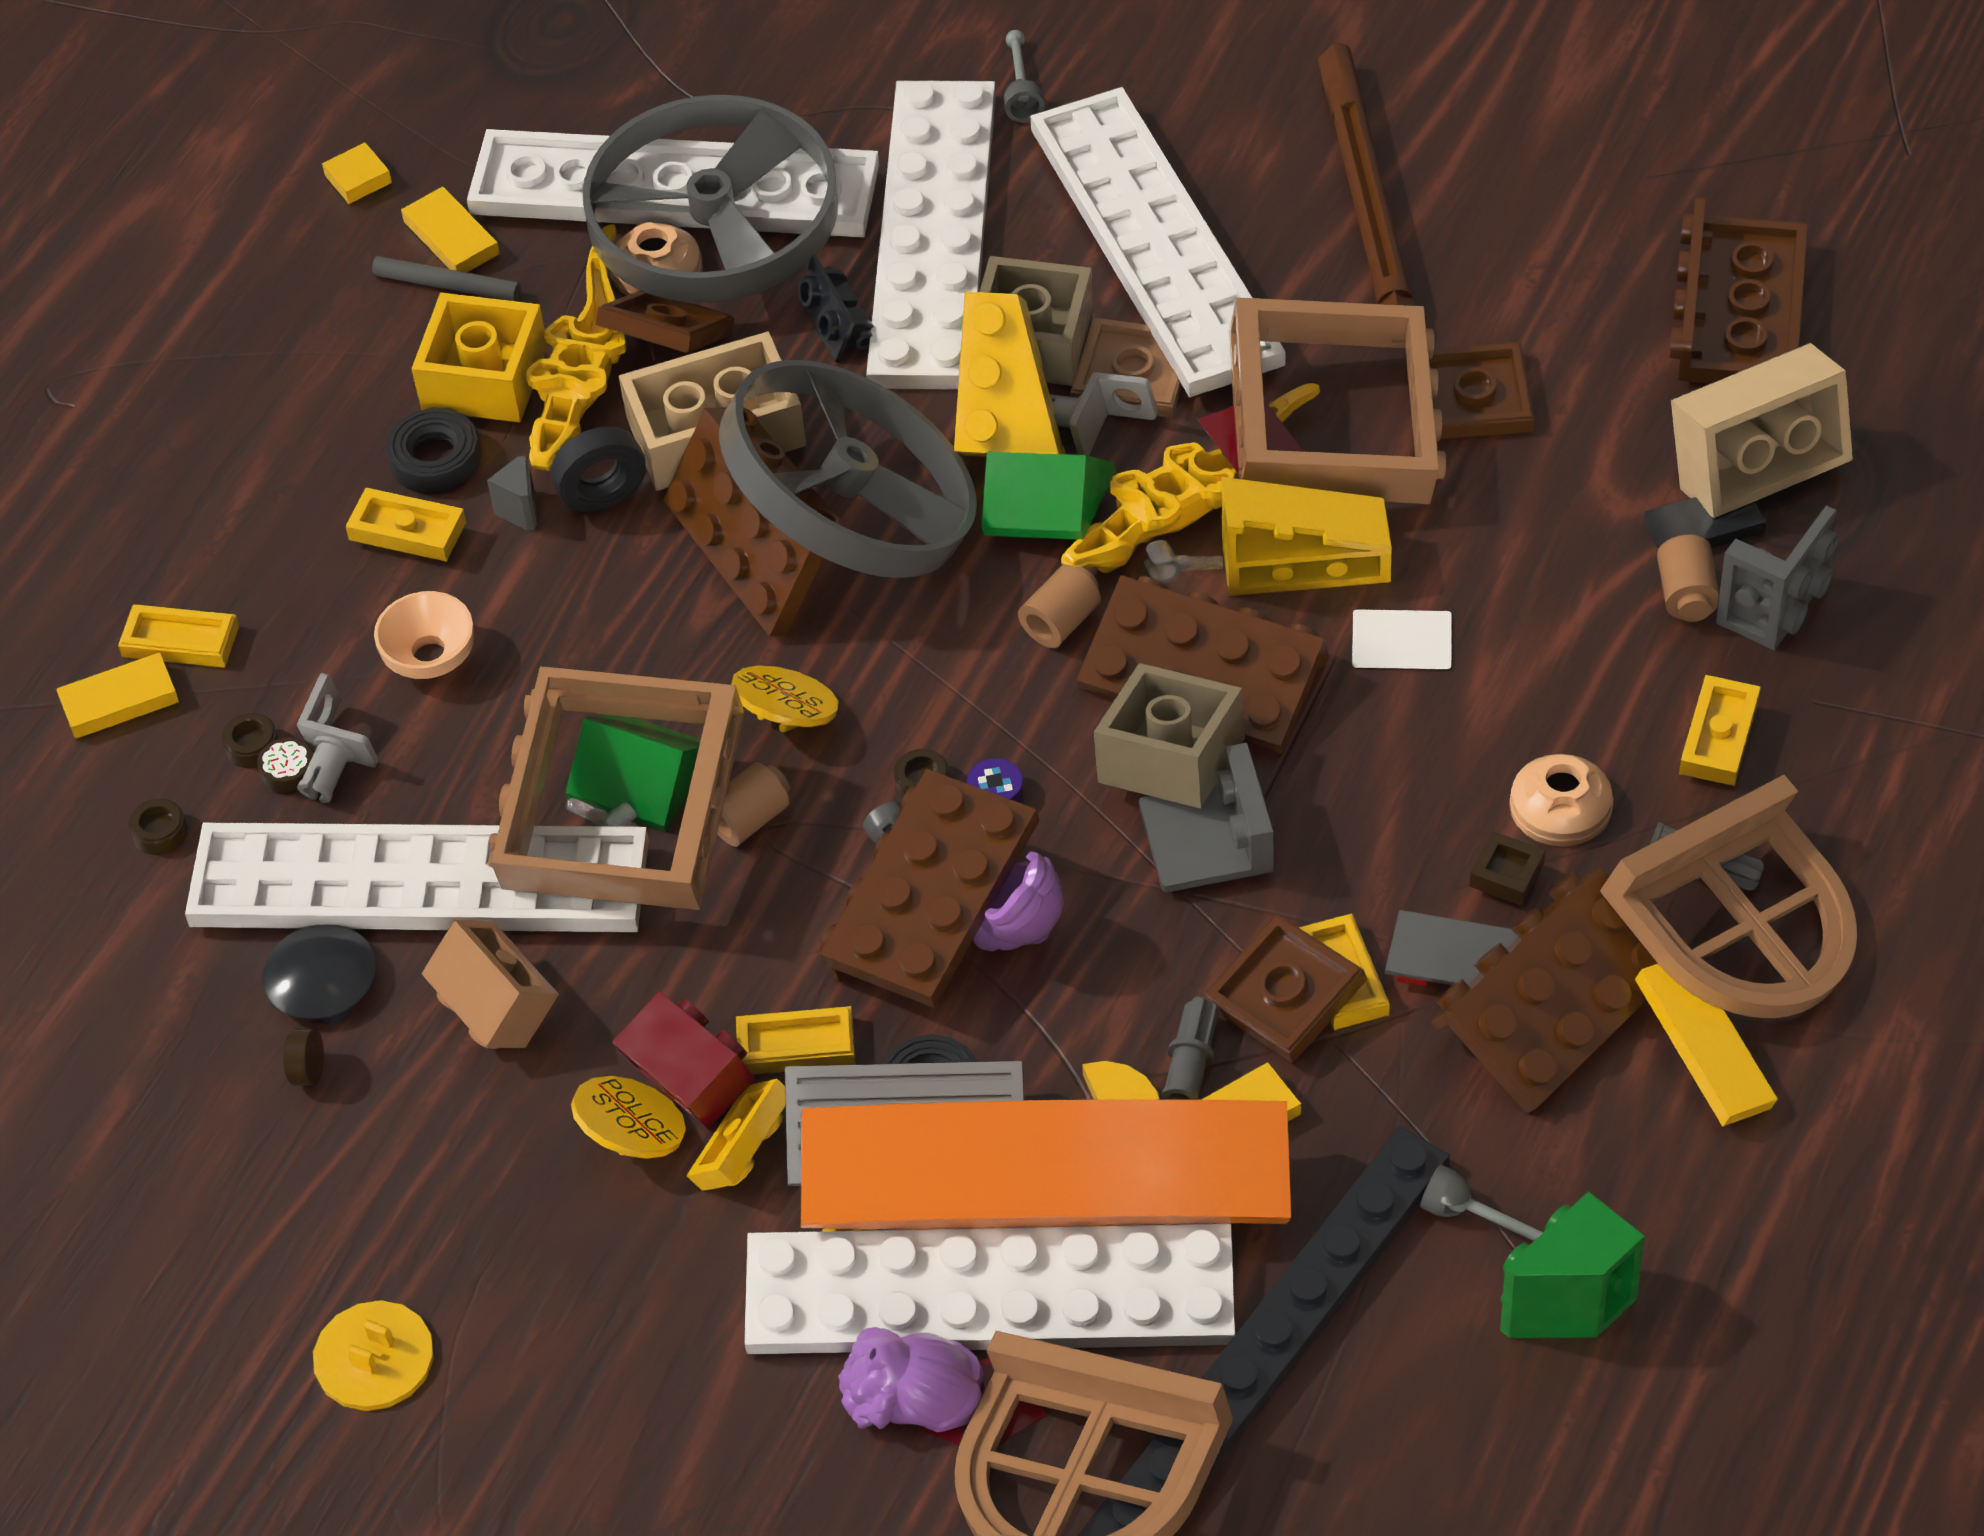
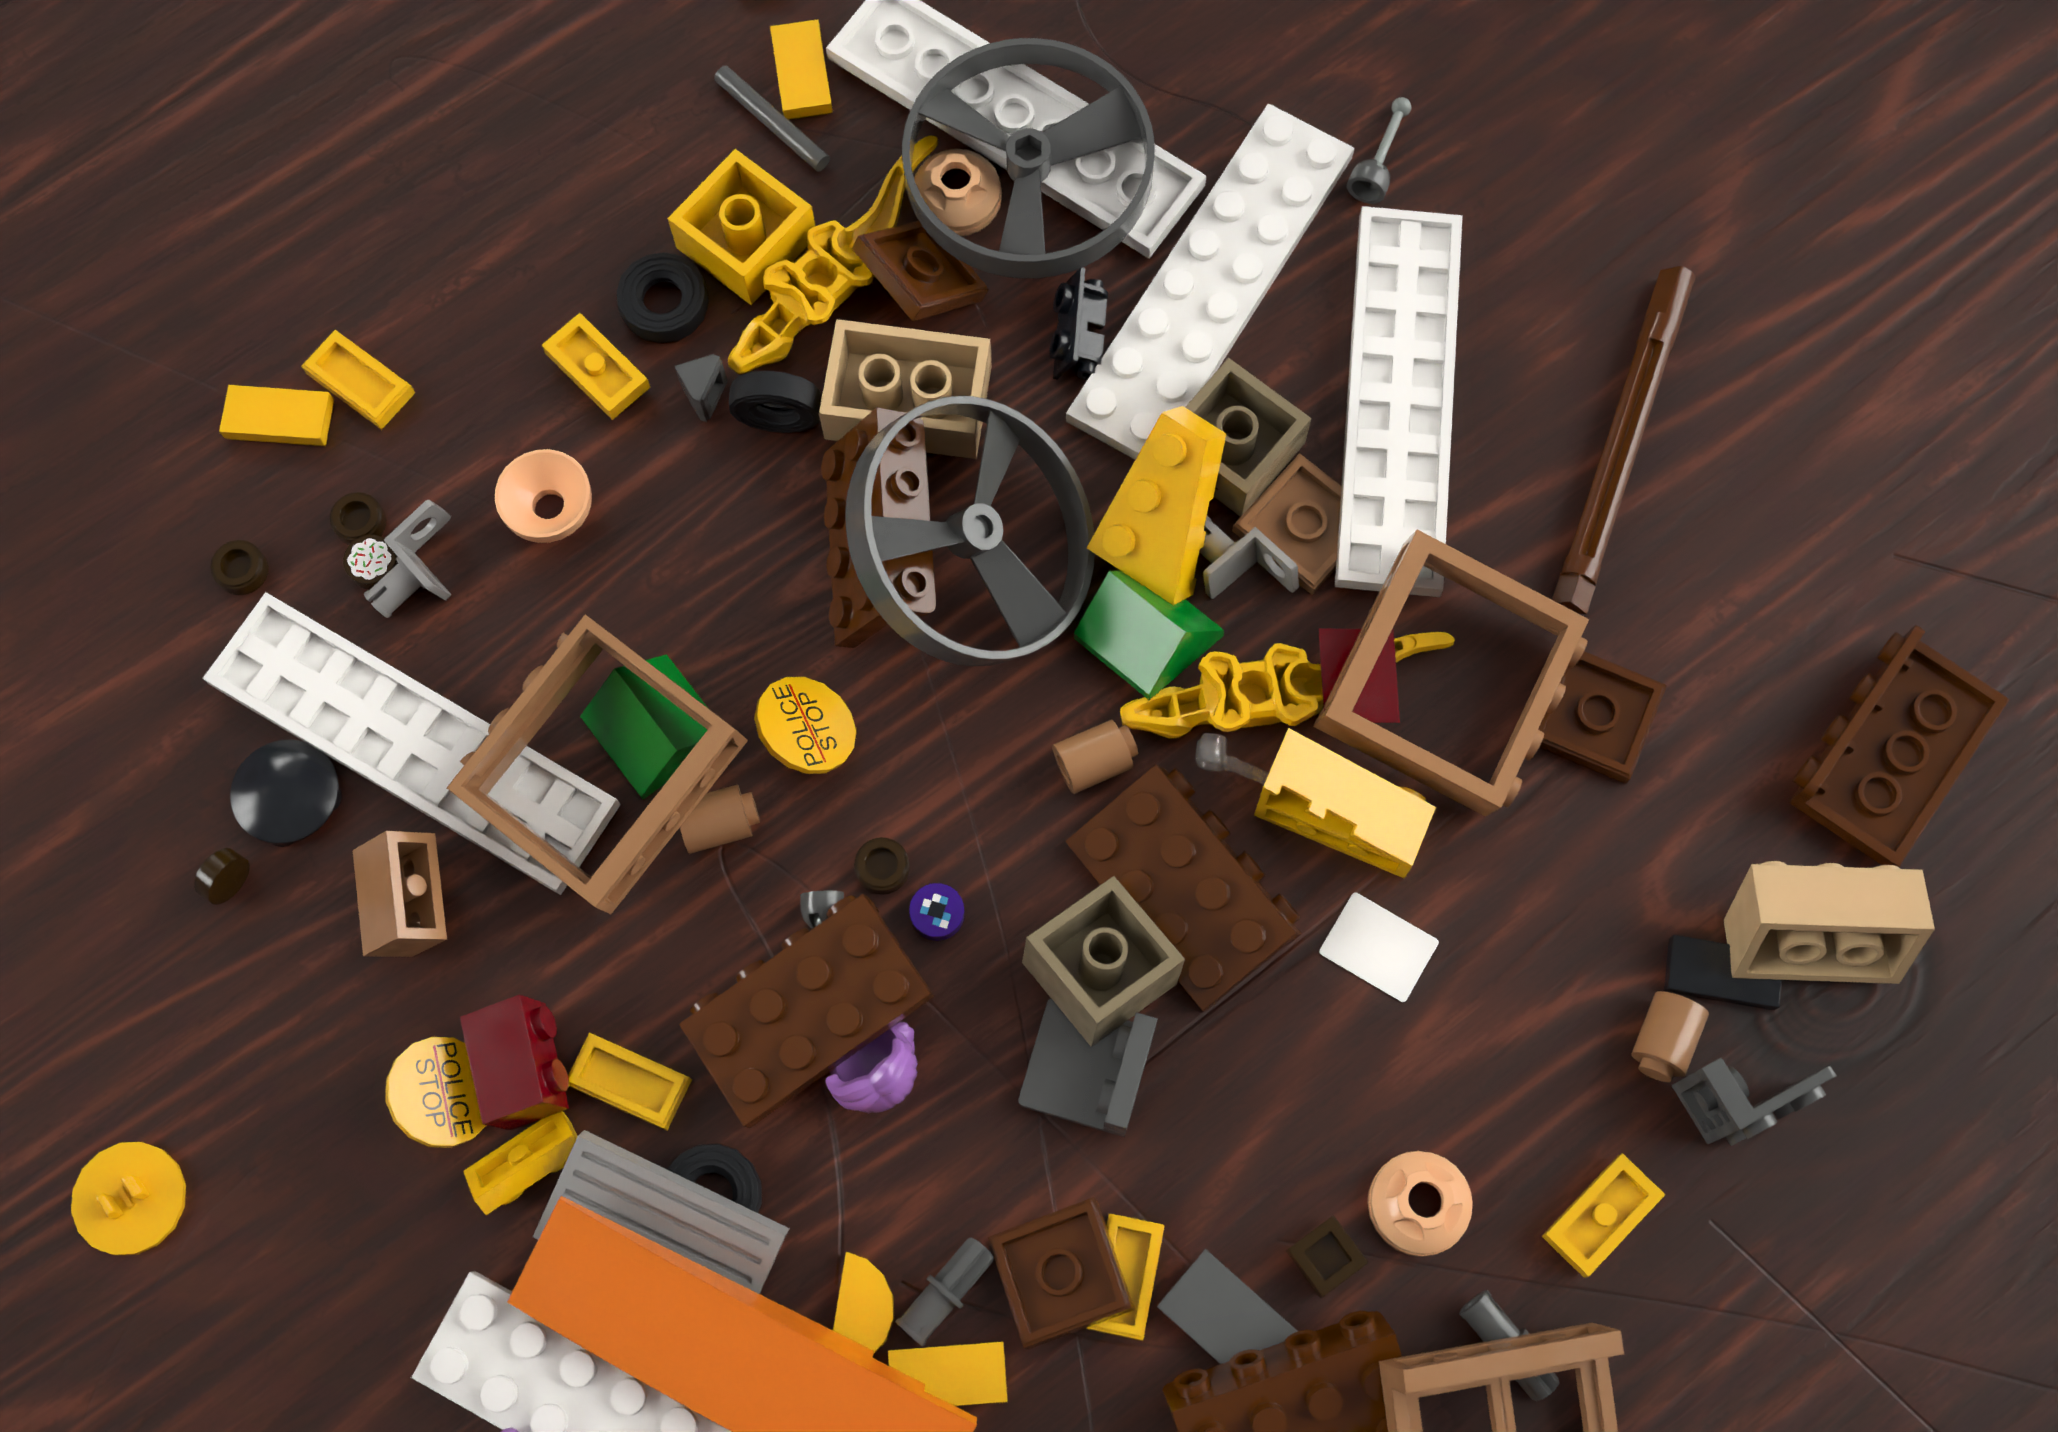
camera: 25 degrees right, 20 degrees up
clear hand [566,798,639,827] -> none

